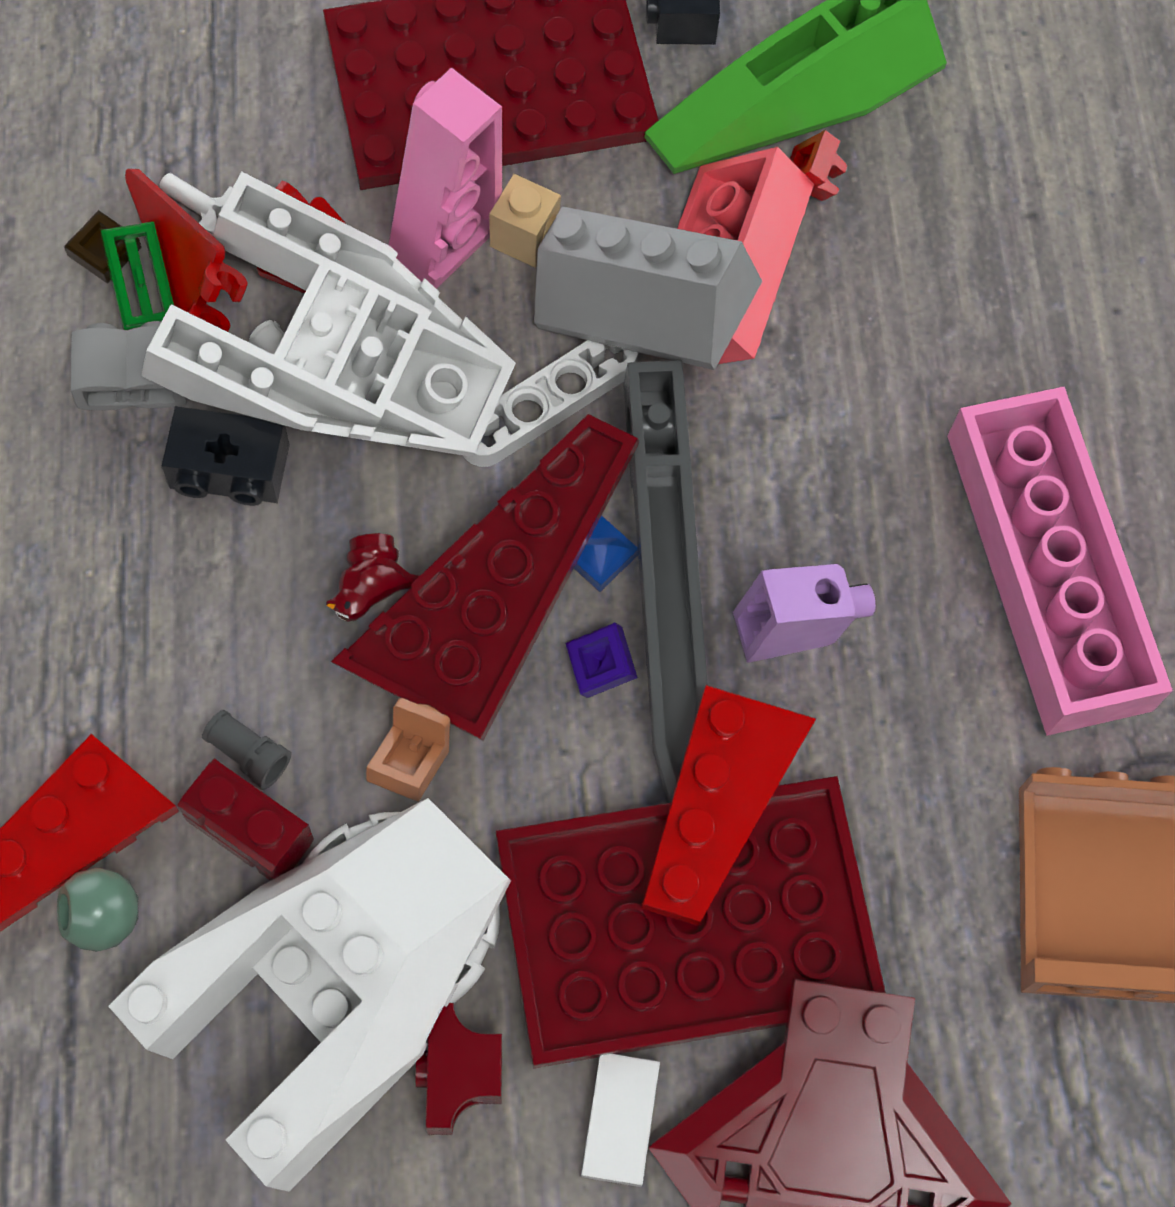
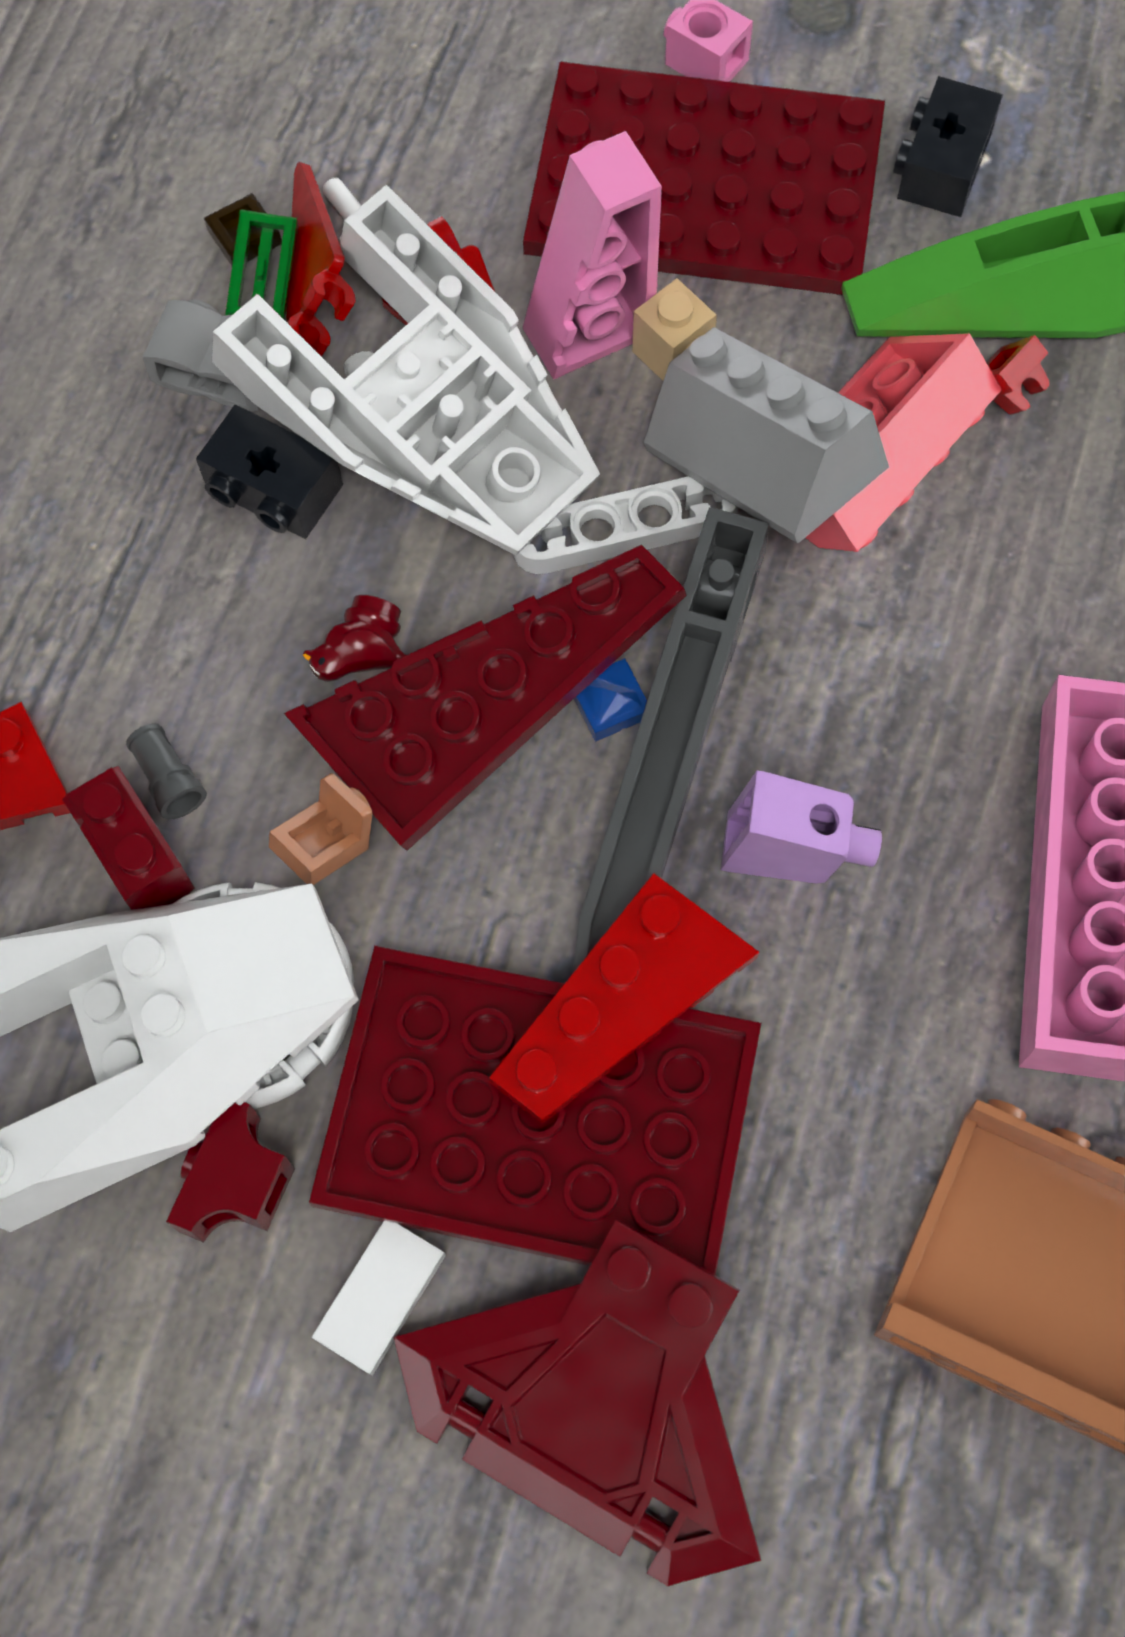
camera: 30 degrees right, 0 degrees up
dark purple tile [565,623,638,698] -> none

